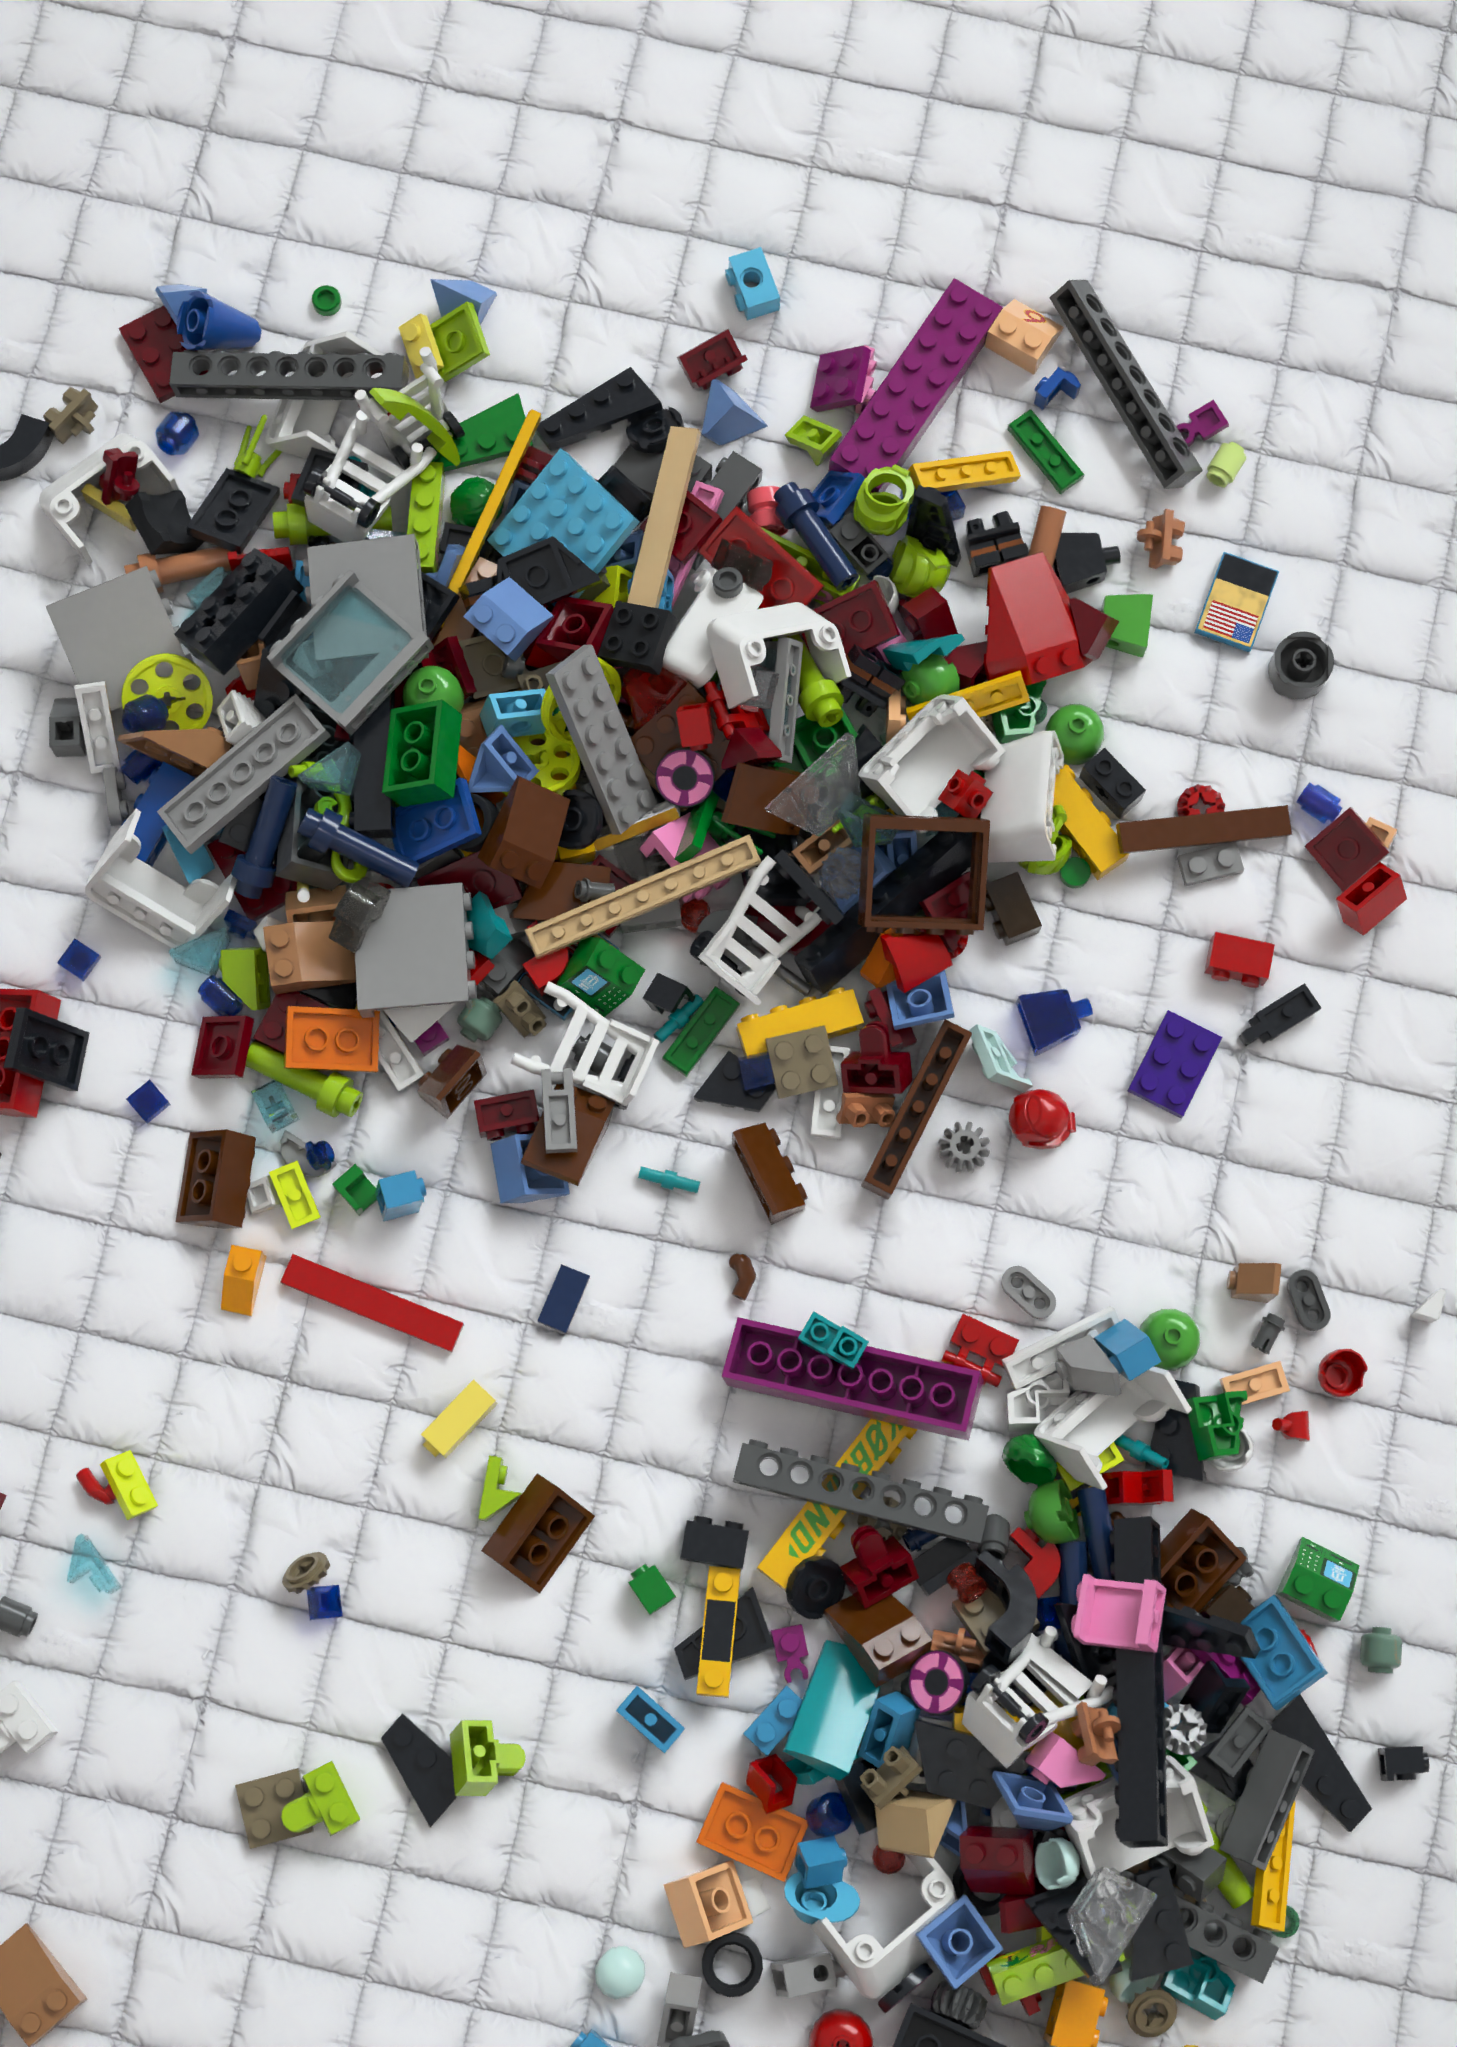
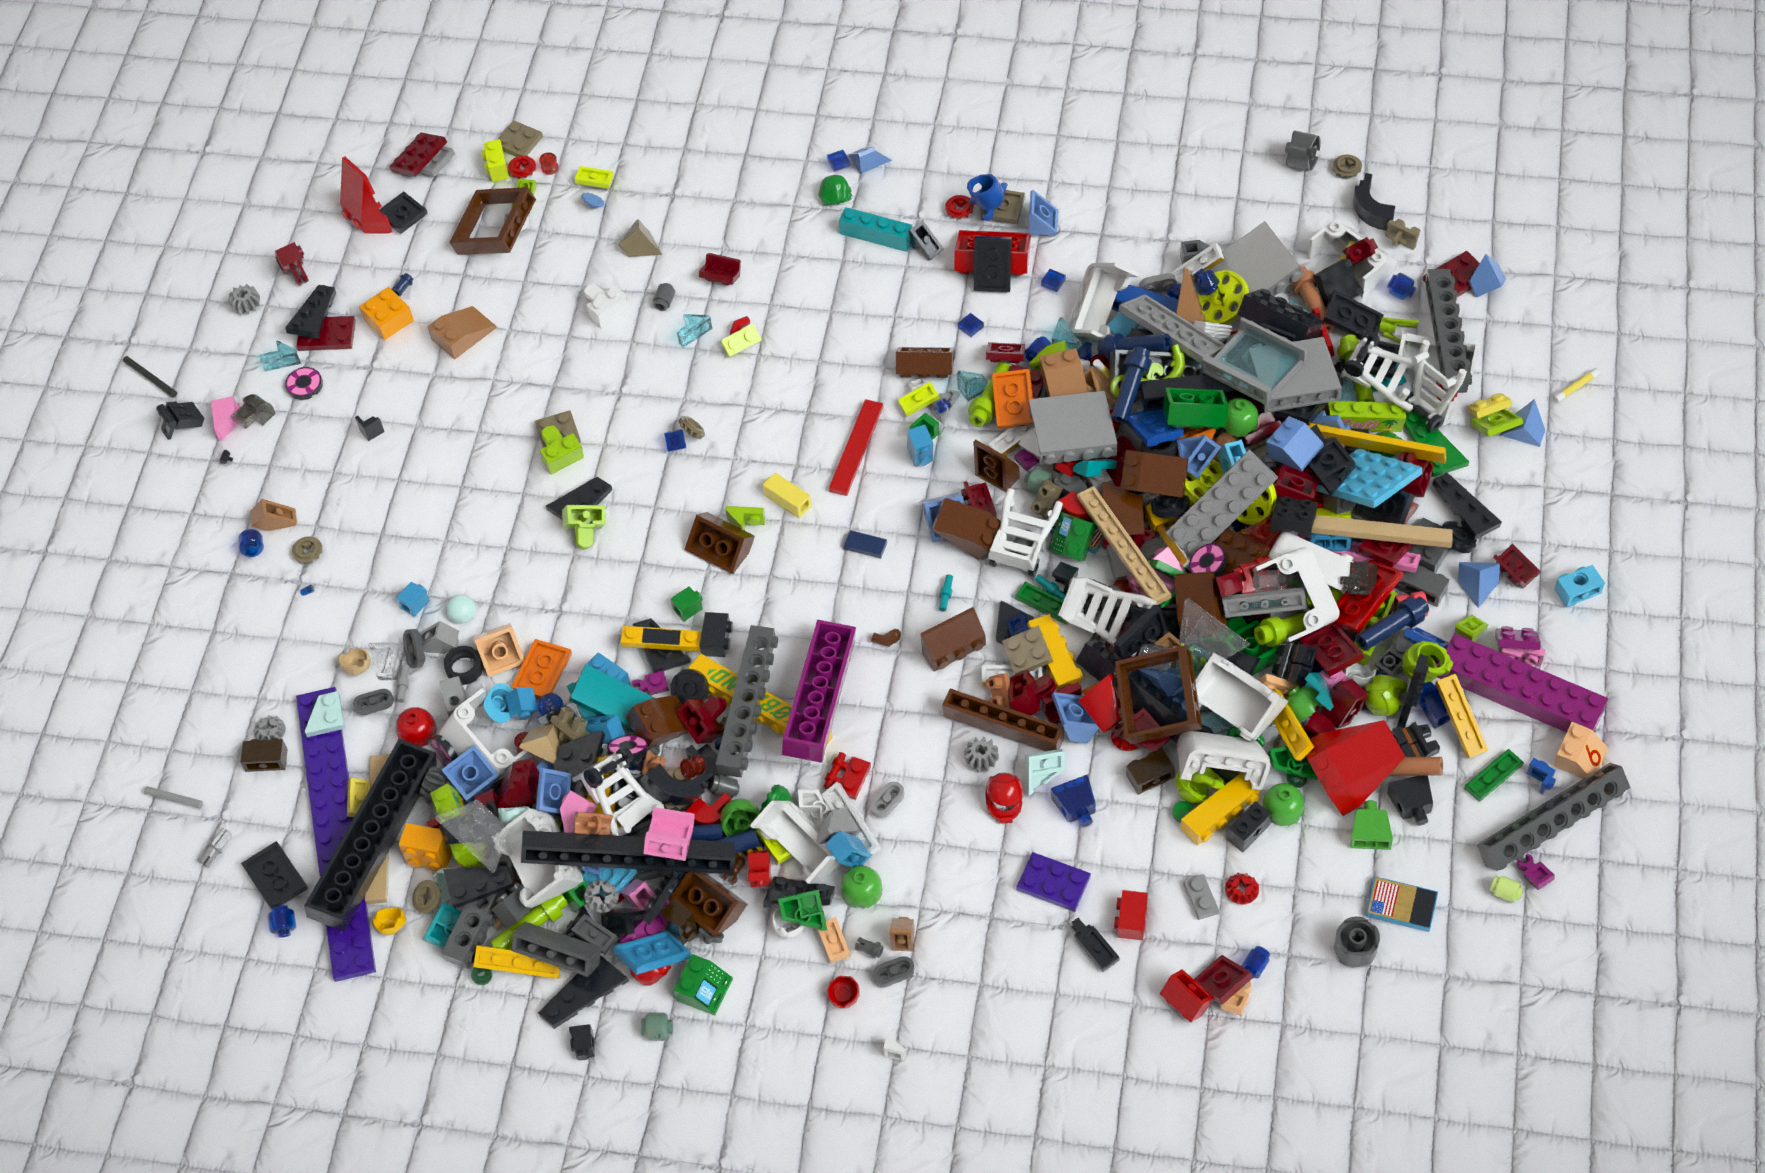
camera: 95 degrees right, 20 degrees down
blue cone [177,291,261,351] -> none
light orange slope [221,1245,266,1317] -> none
clear light blue slope [297,741,361,796] -> none
green tile [312,285,342,316] -> none
clear smoke brick [328,877,392,953] -> none
lime slope [369,388,461,466] -> none
light grey plate [541,1068,577,1154] -> none
dark grey pin [574,878,615,902] -> none
dark azure brick [616,1686,686,1753] -> none
red brick [676,702,714,751] -> none
dark grey tile [713,567,743,598] -> none
red window [746,1753,797,1814] -> none
teal slope [797,1311,869,1369] -> none
red brick [938,769,994,818] -> none
dark red slope [1069,597,1119,660] -> none
teal bar [1114,1434,1169,1469] -> none
reddish brown tile [1116,805,1292,854] -> none
nougat hips [1136,509,1185,569] -> none
red piece [1272,1411,1310,1442] -> none
none -> light yellow bar [1553,368,1600,403]

